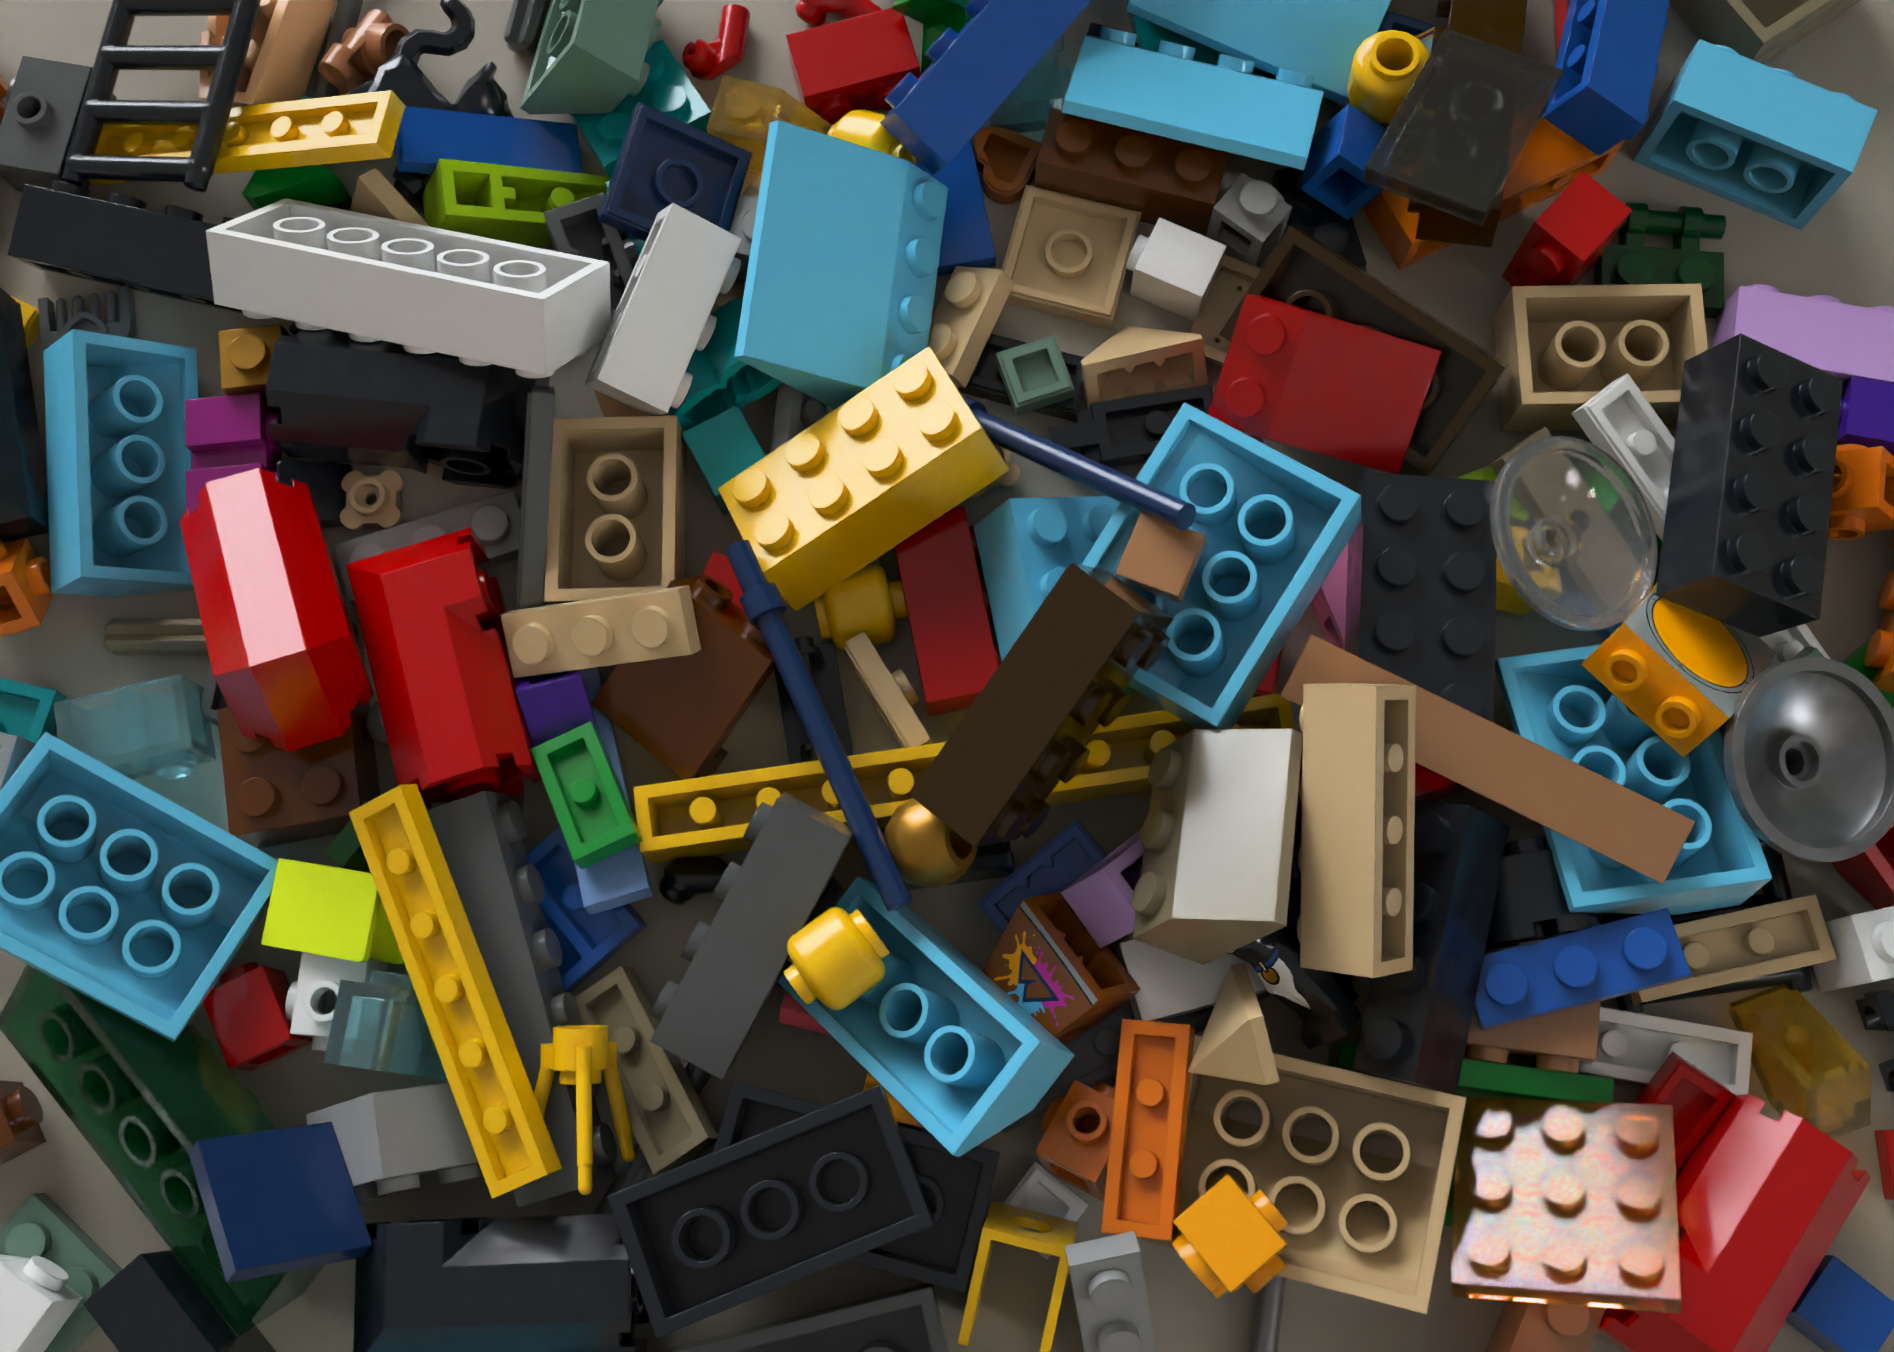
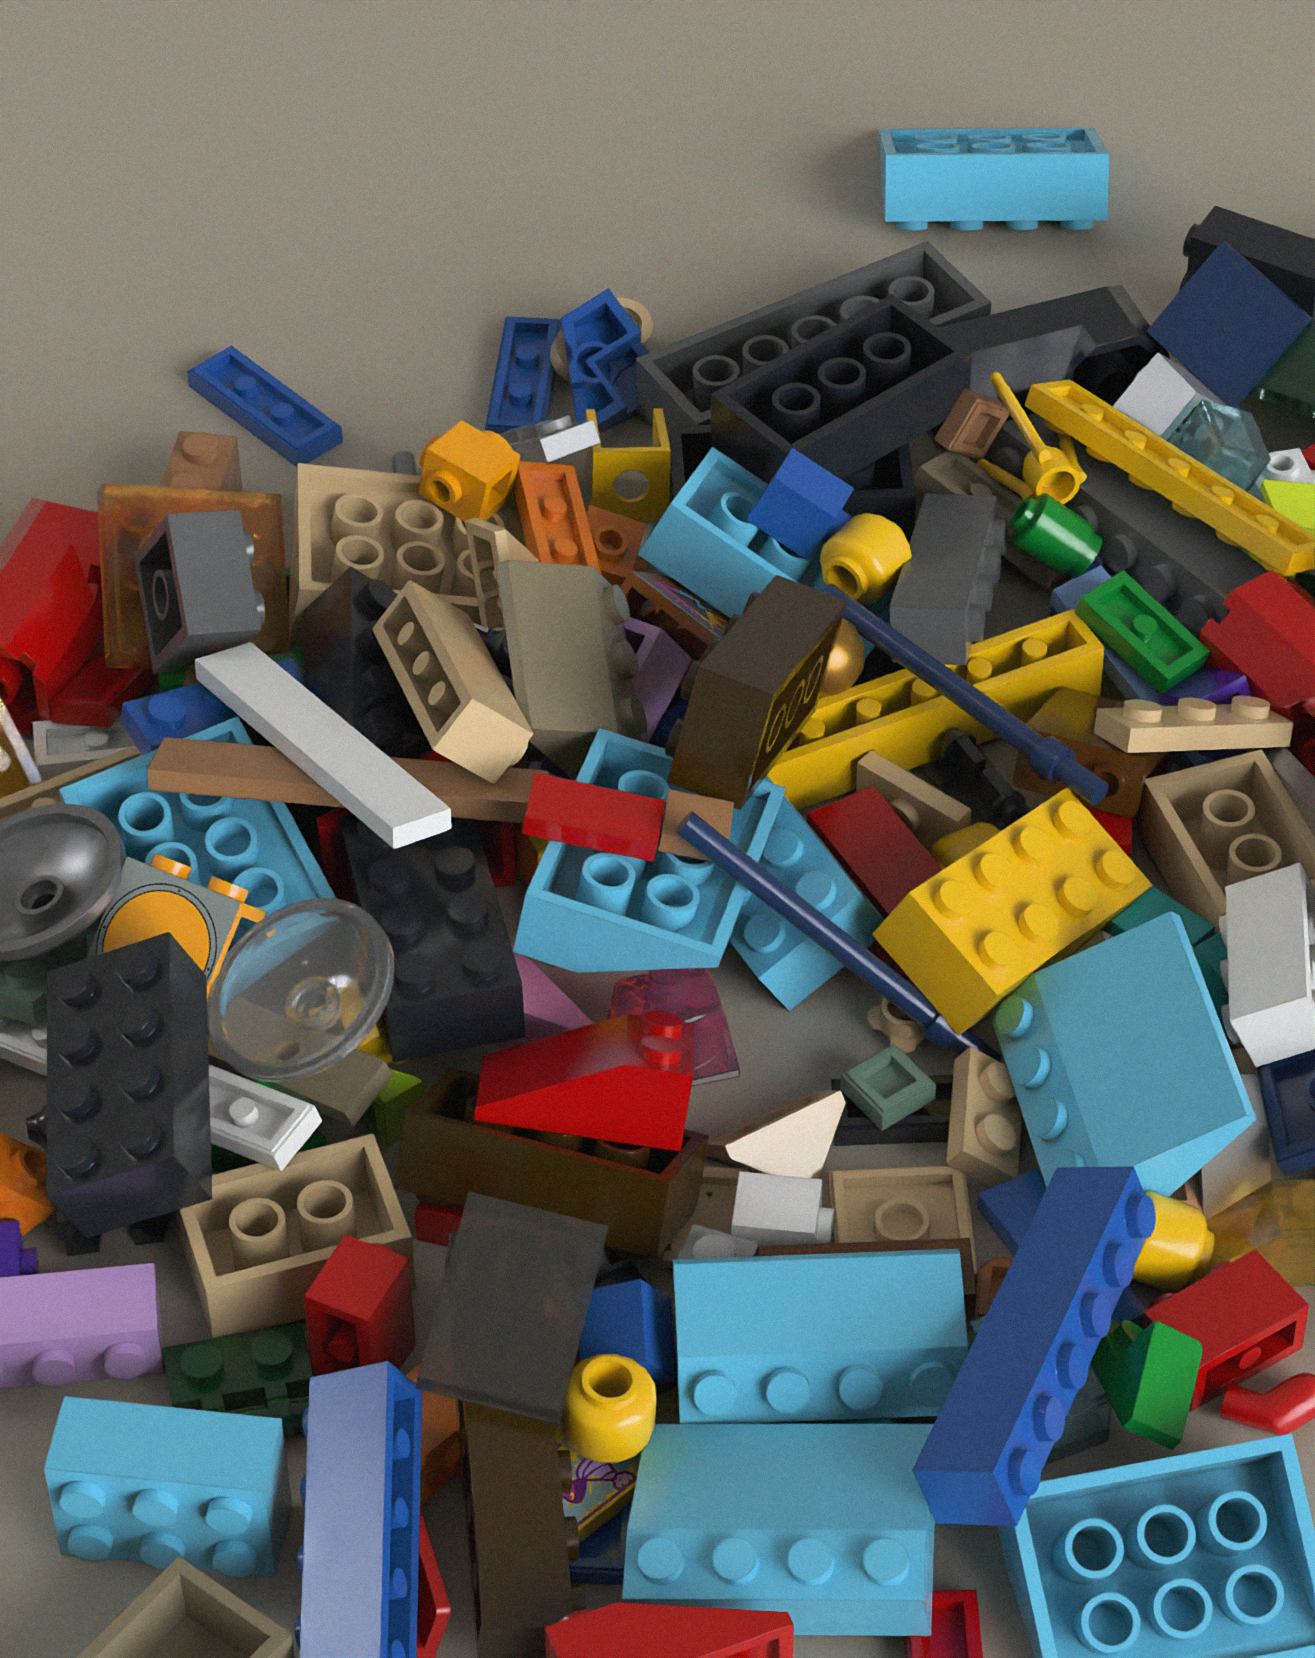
camera: 160 degrees right, 30 degrees down
black hinge [1047,385,1214,468] -> none
none -> dark grey brick [134,510,265,674]
none -> white tile [195,642,451,849]
none -> red tile [521,772,665,862]
none -> blue brick [746,448,854,560]
none -> medium nougat tile [934,388,1010,459]
none -> green brick [1008,493,1102,578]

